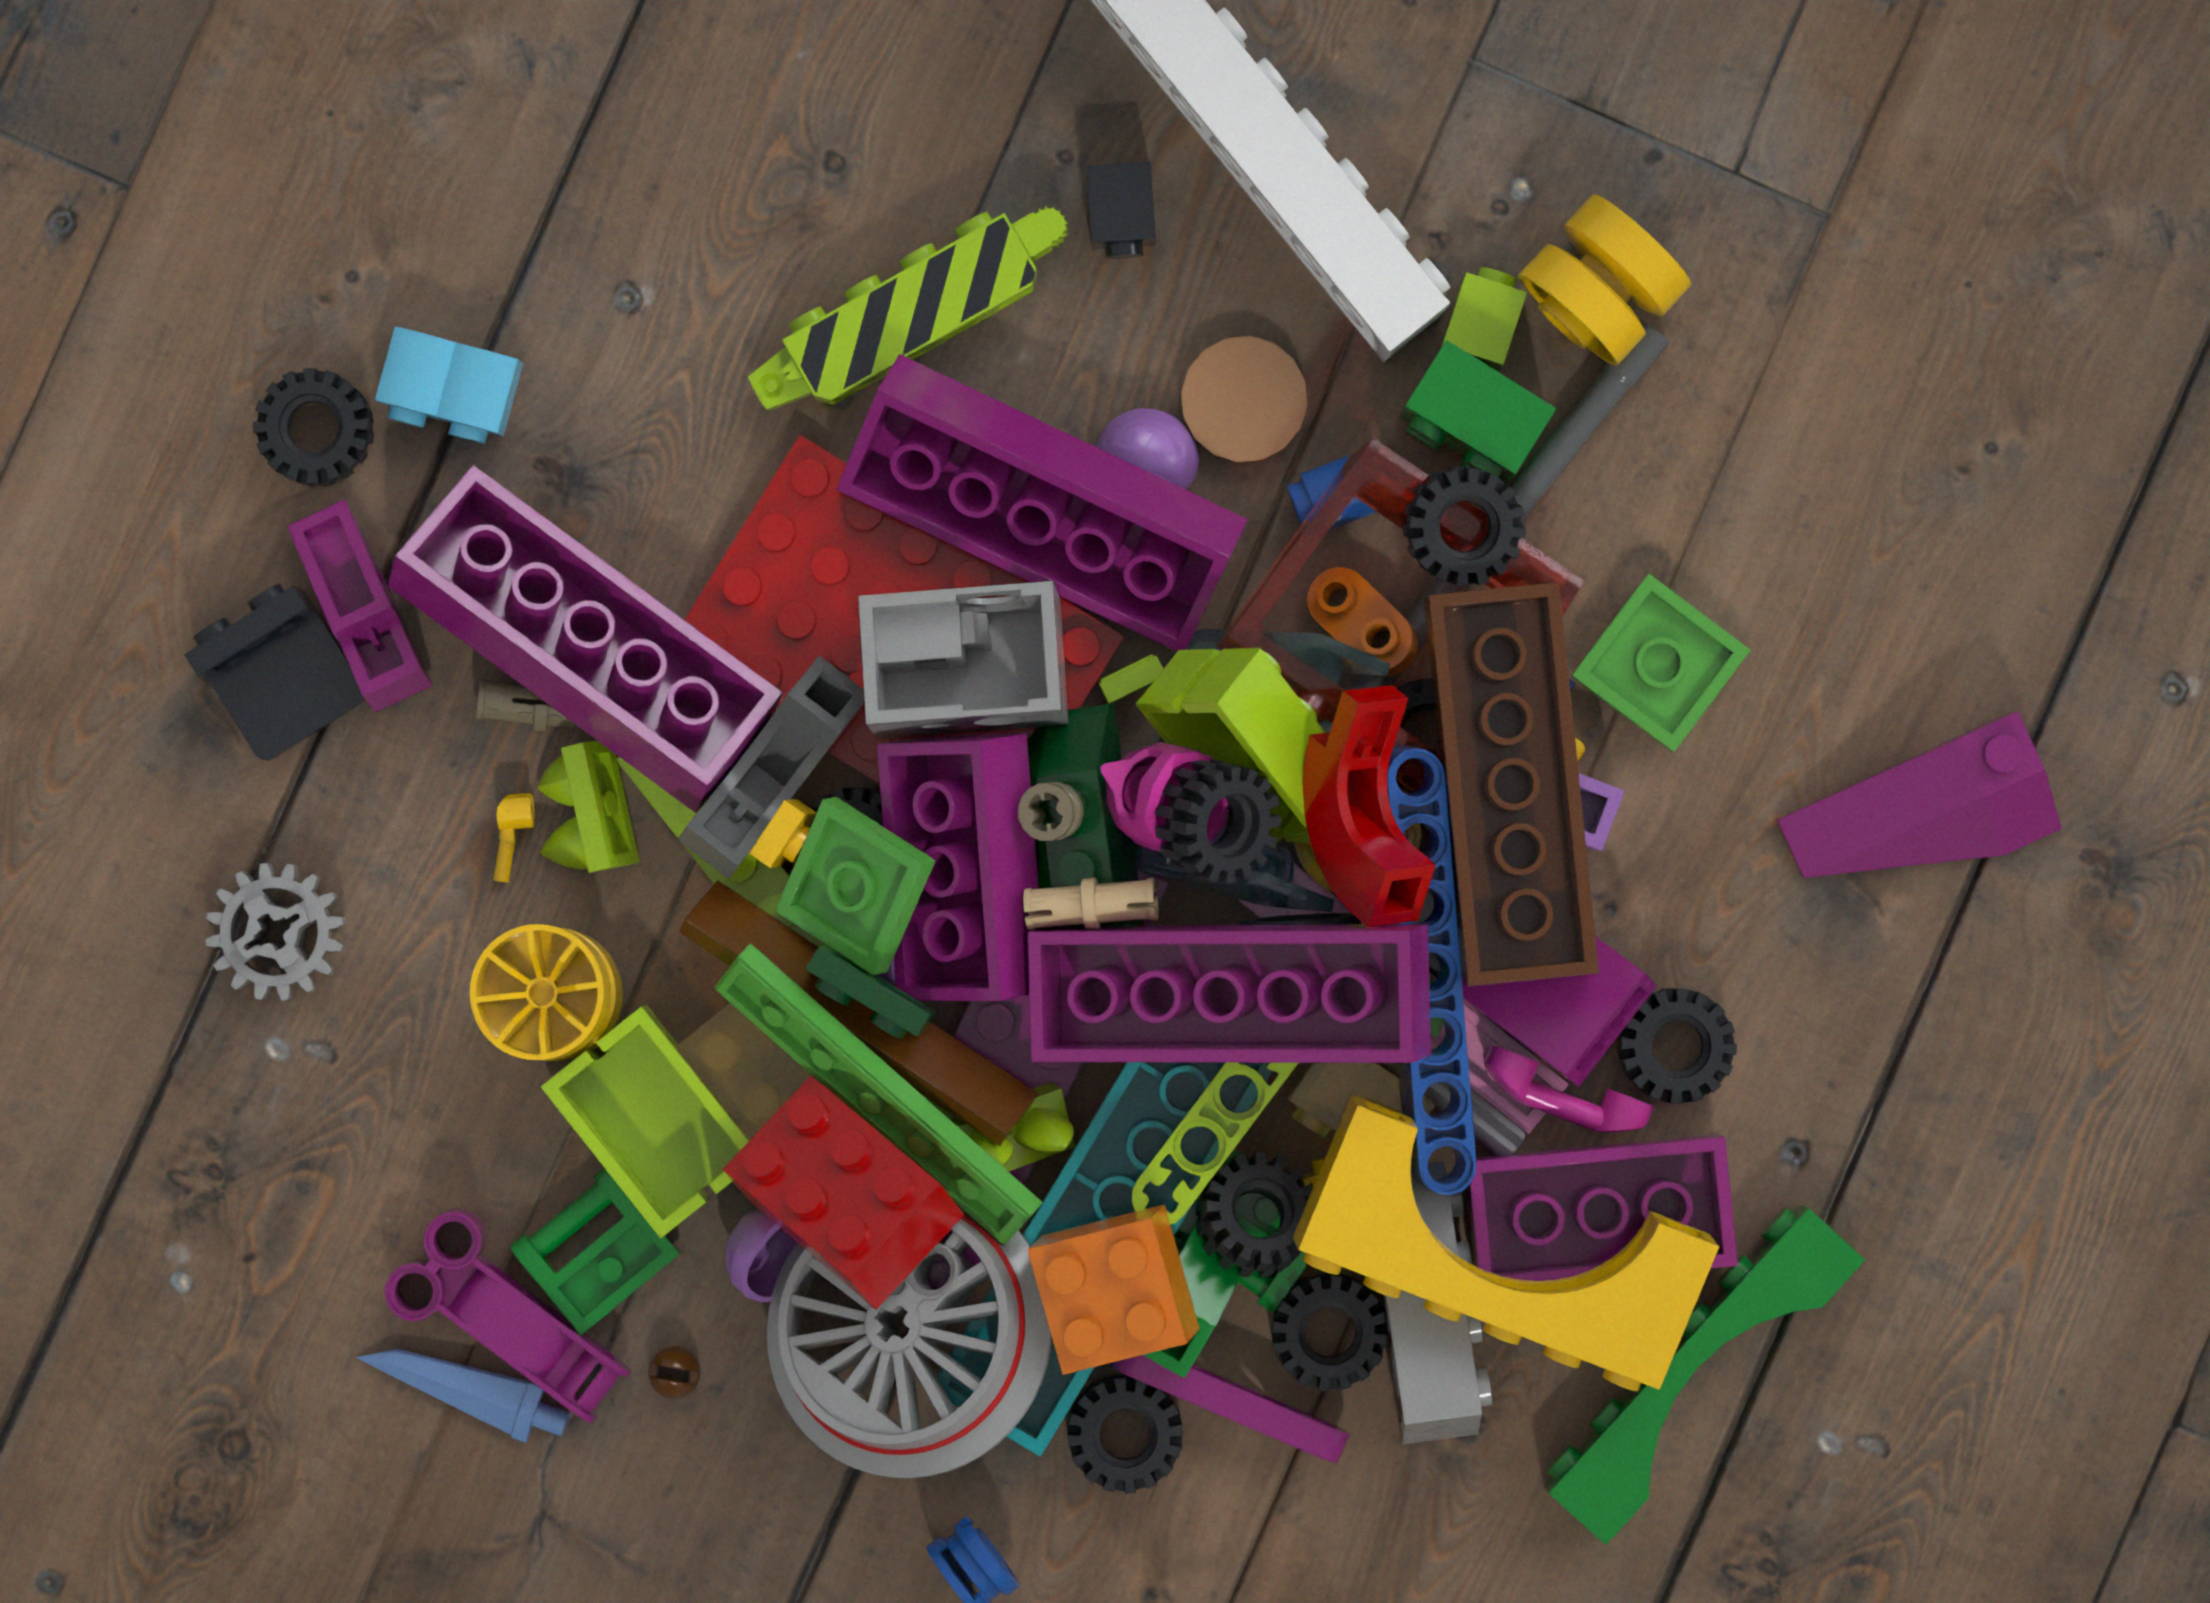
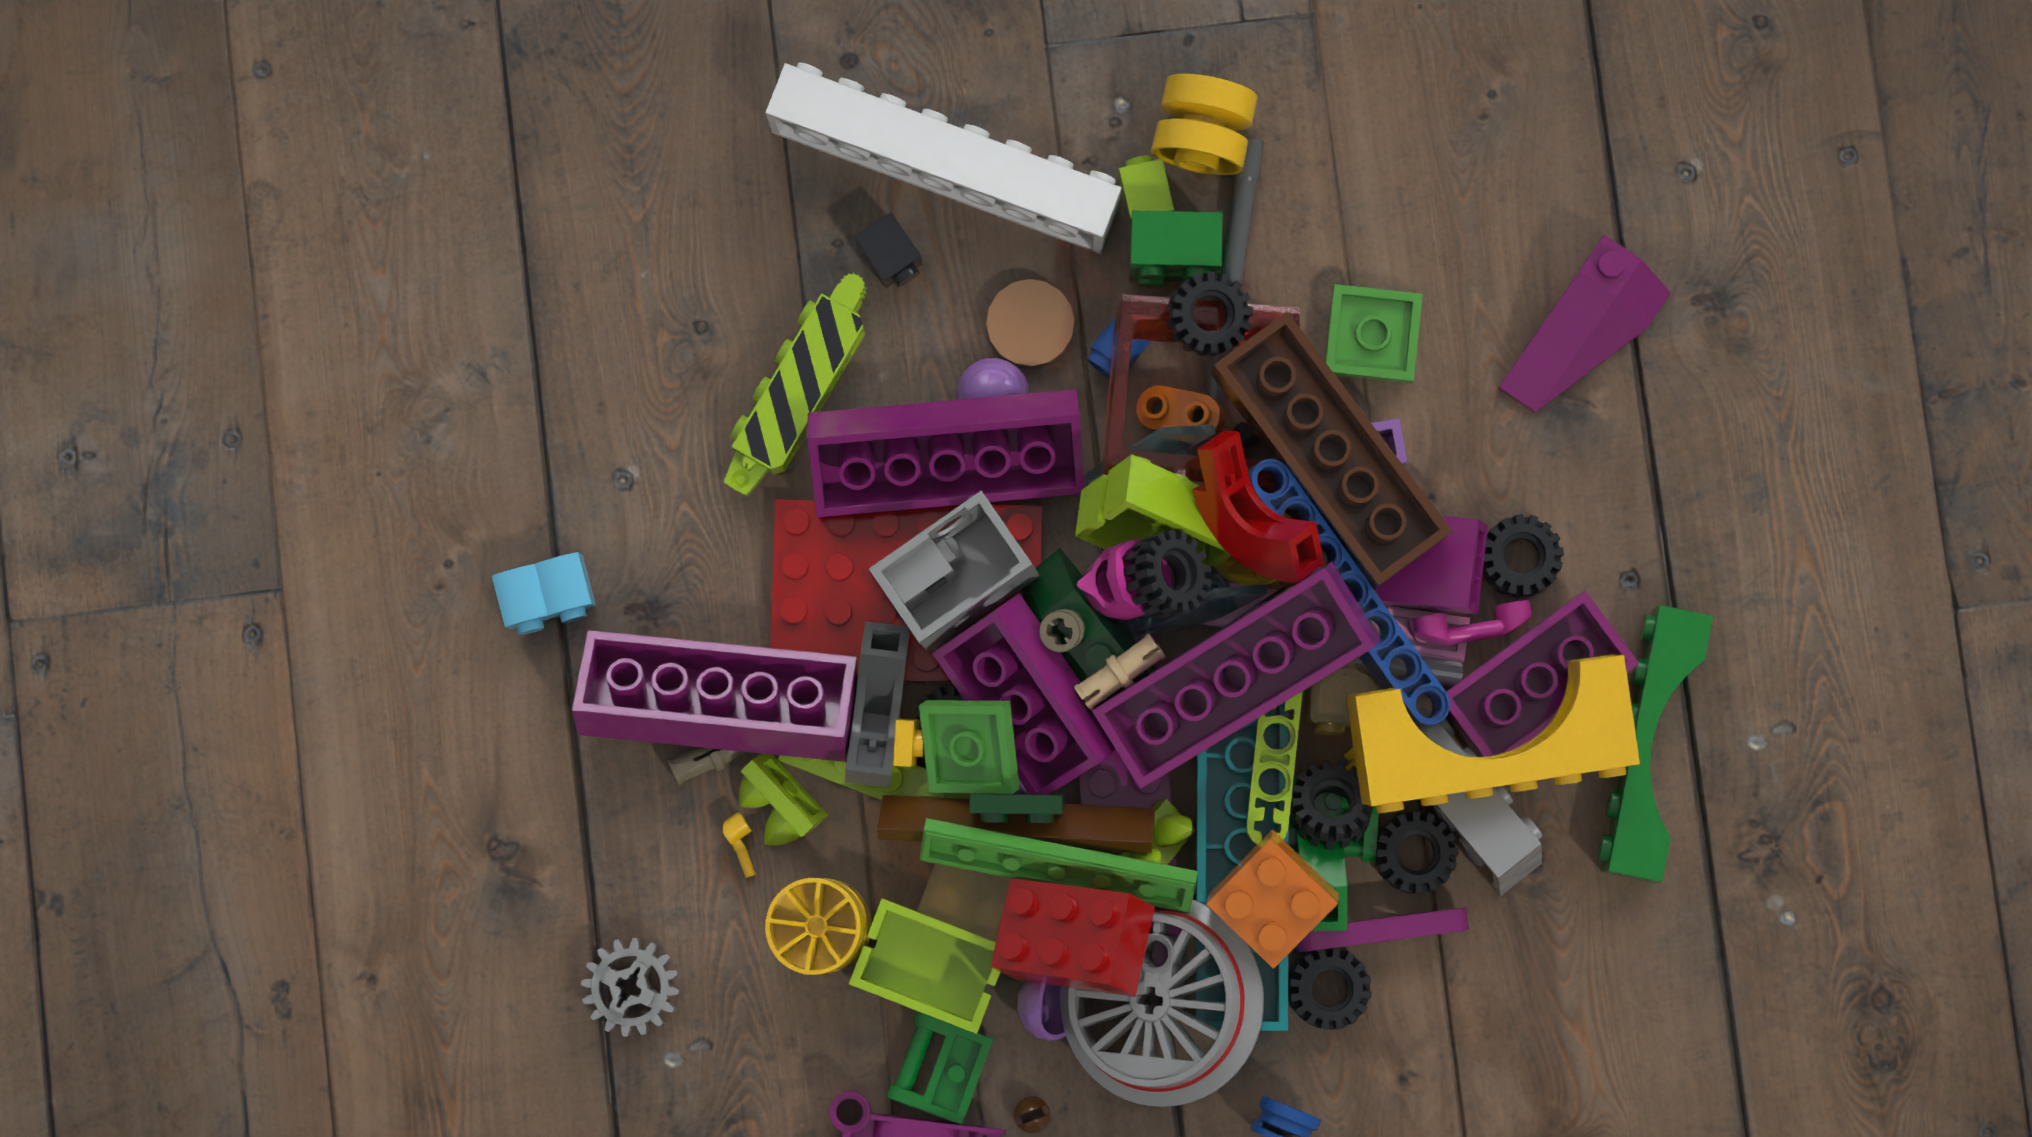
camera: 30 degrees left, 5 degrees down
black bracket [184,583,365,761] -> none
black tyre [253,368,374,486] -> none
magenta slope [287,499,433,713] -> none
lime tile [1099,654,1163,704] -> none

